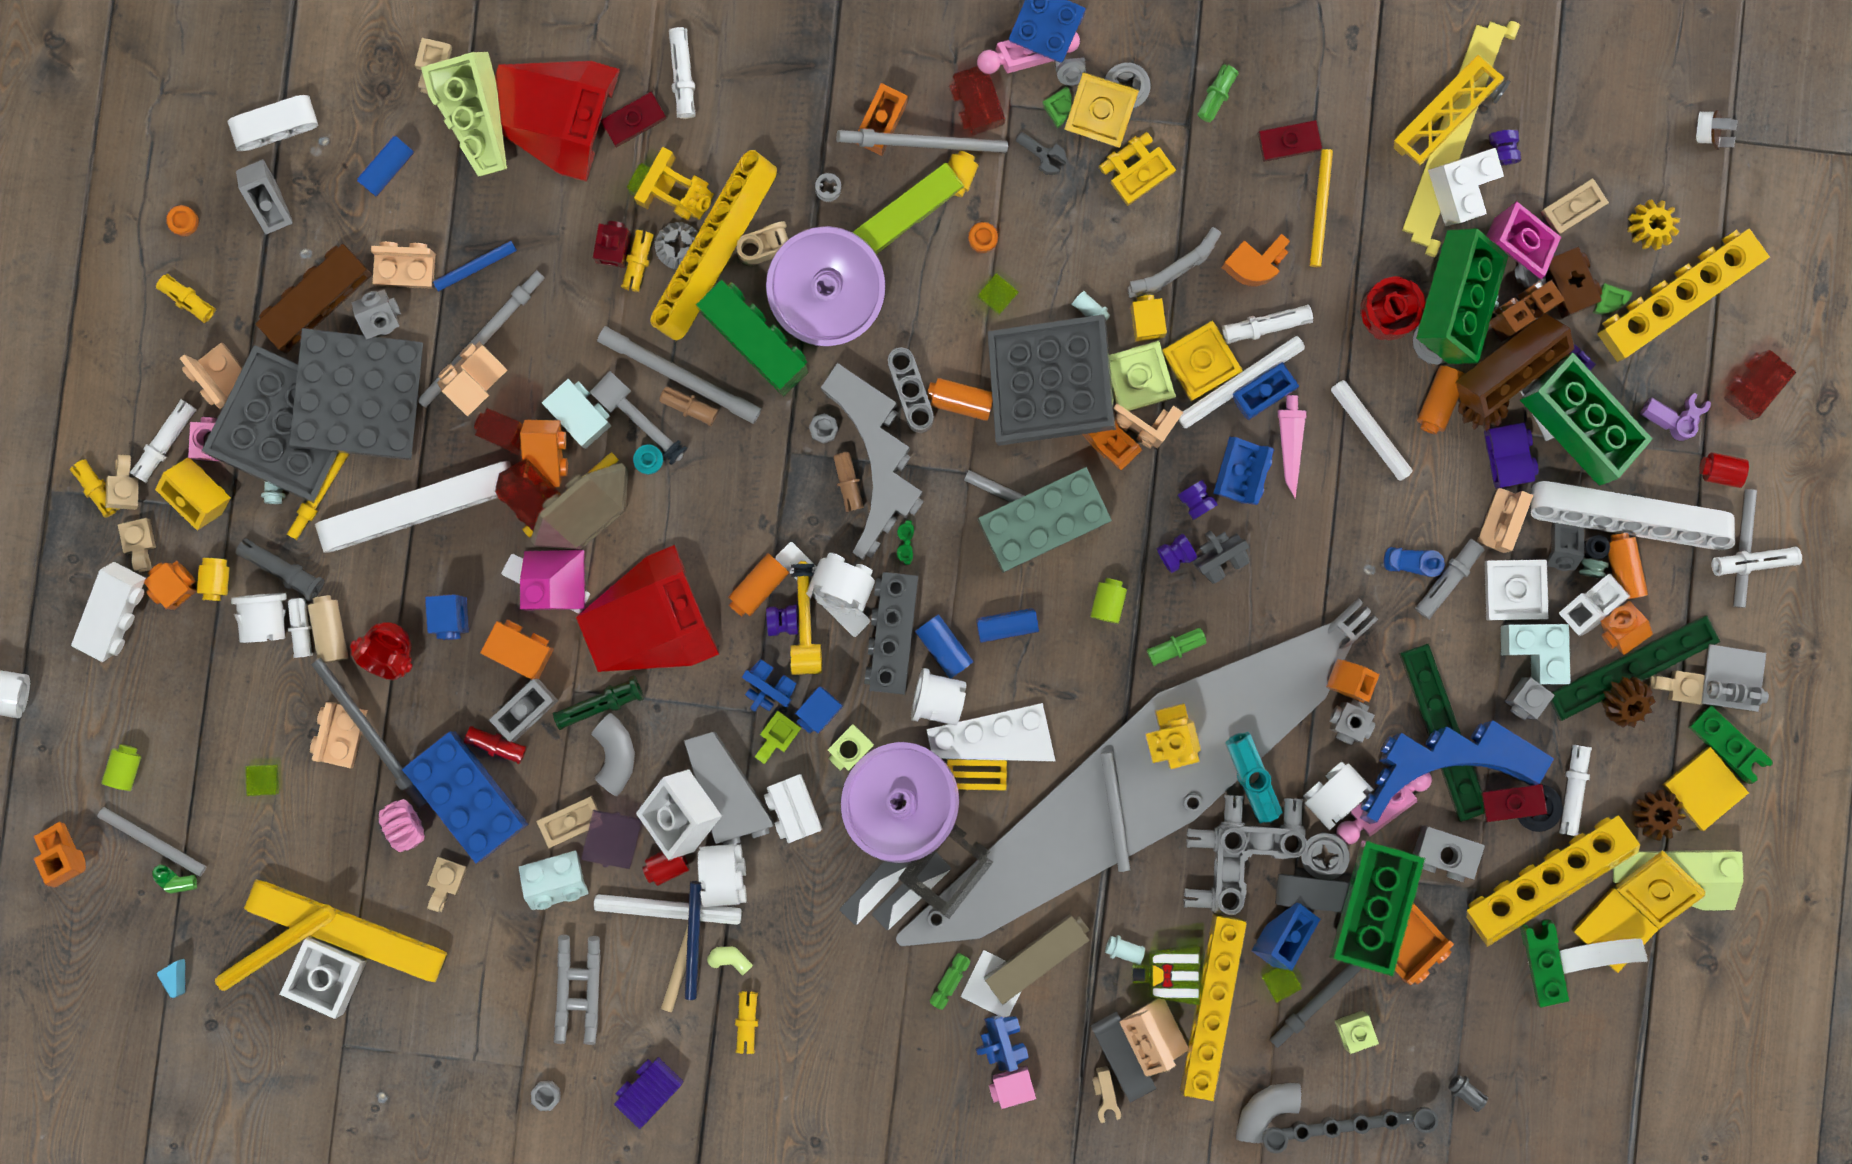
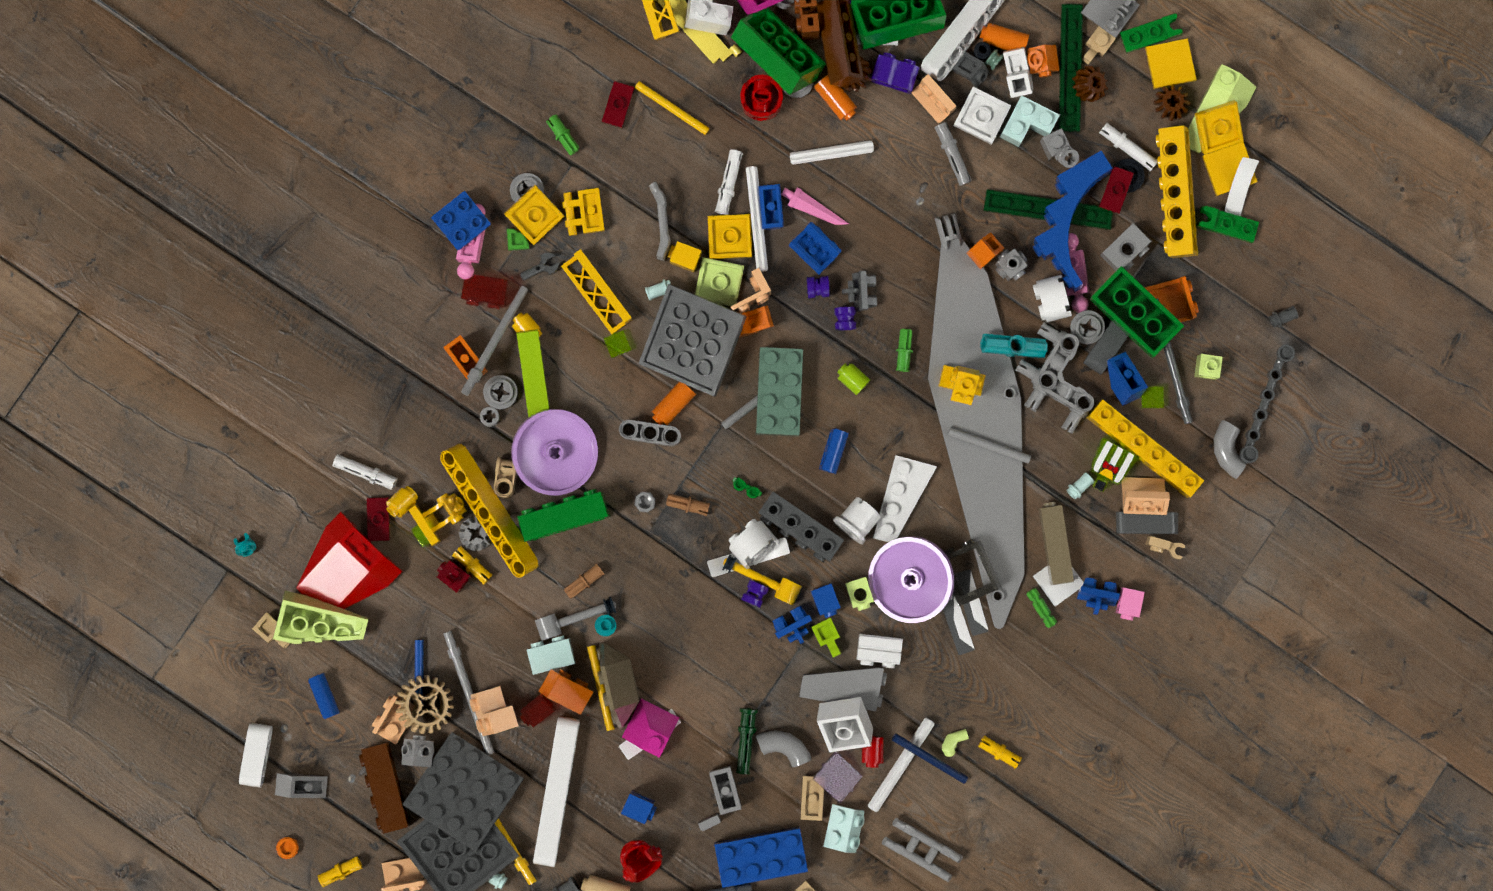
camera: 60 degrees left, 0 degrees up
red pin [464,726,527,764] -> none
orange brick [480,619,554,679] -> none
clear red brick [495,458,562,531] -> none
red wedge [576,545,720,672] -> none
light grey piece [597,326,762,424] -> none
dark purple brick [614,1057,684,1129] -> none
tan bar [661,925,688,1012] -> none
white brick [698,844,747,907] -> none
orange brick [728,553,790,617] -> none
light grey arch [821,363,924,560] -> none
blue brick [915,614,974,679] -> none
yellow tile [947,759,1007,790] -> none
orange tile [968,222,998,253] -> none
light grey plate [1055,57,1086,86] -> none
orange brick [1221,234,1290,286] -> none
blue piece [1384,547,1445,577] -> none
none -> yellow brick [386,486,418,518]
none -> tan gear [395,675,454,734]
none -> light grey gear [483,375,518,409]
none -> yellow fence [561,249,632,335]
none -> light grey tile [698,813,721,831]
none -> light grey bush [1057,146,1079,168]

